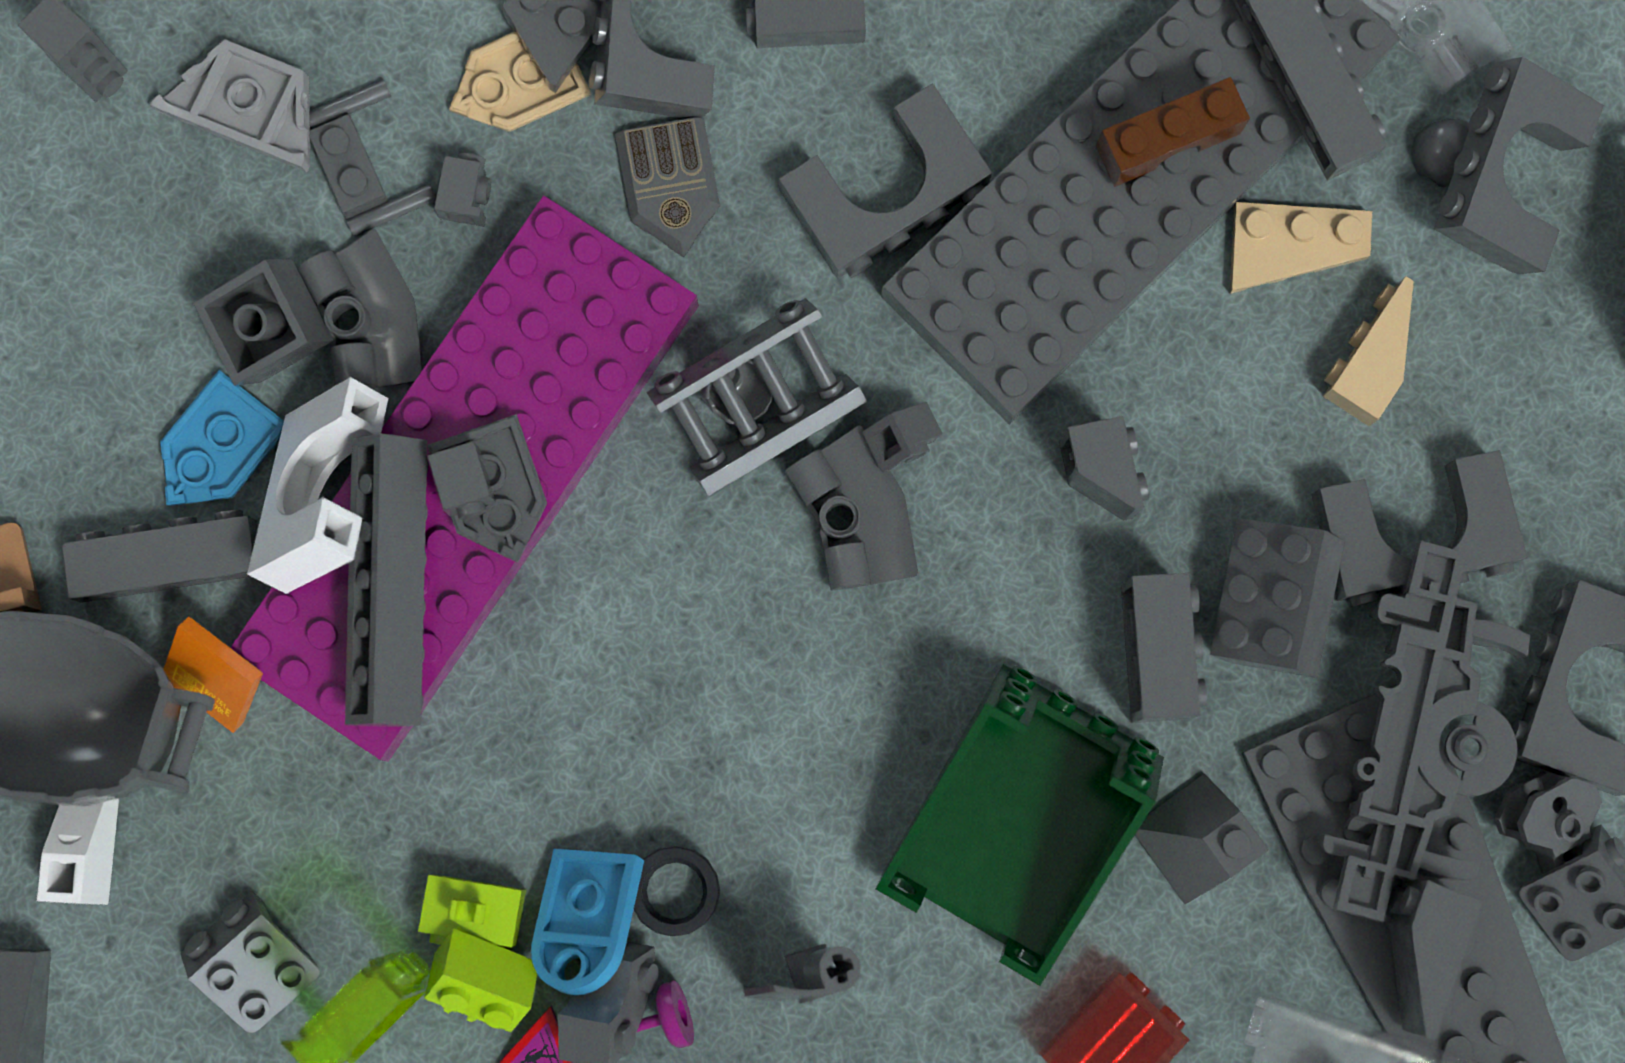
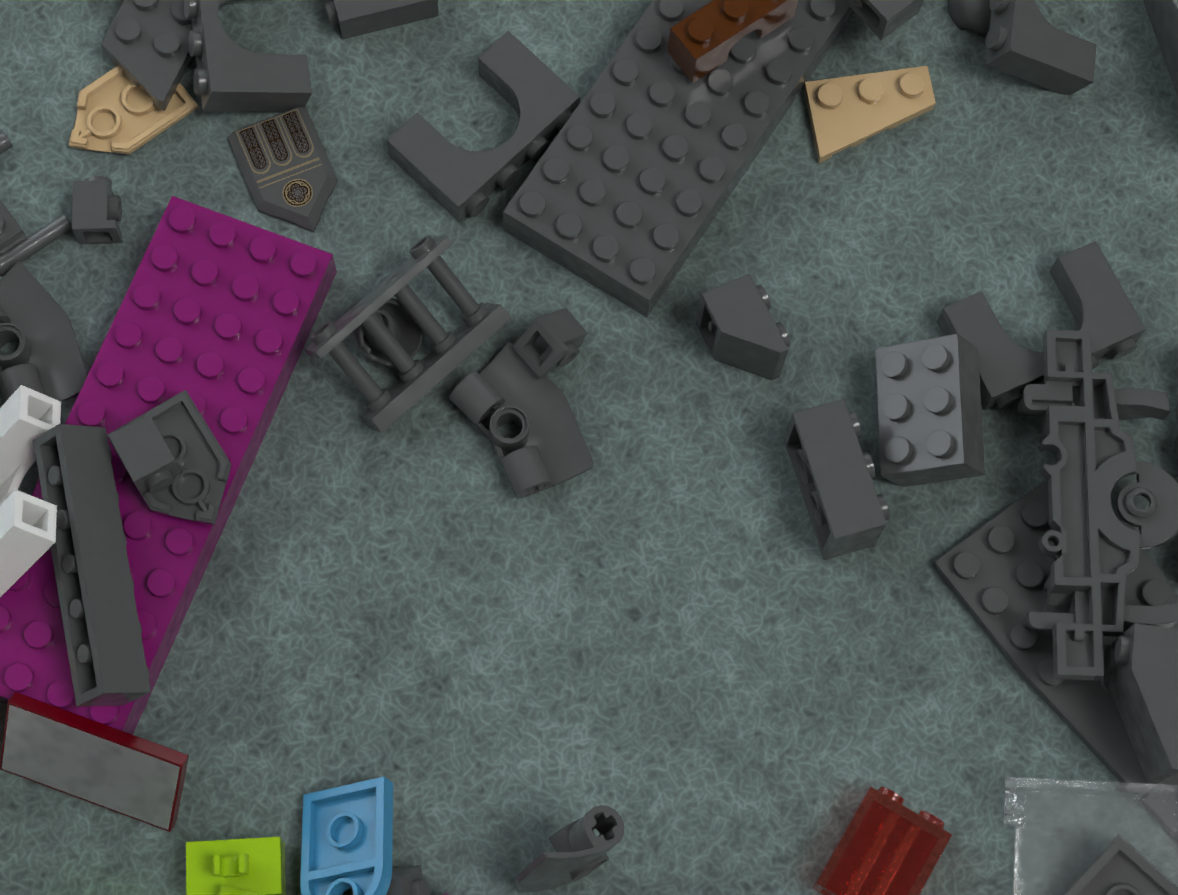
camera: 15 degrees left, 10 degrees down
black tyre [634,846,720,937] -> none
dark green windscreen [875,664,1164,986] -> none
dark grey slope [1135,774,1269,904] -> none
tan slope [1323,276,1414,426] -> none
none -> flat silver tile [0,692,189,832]

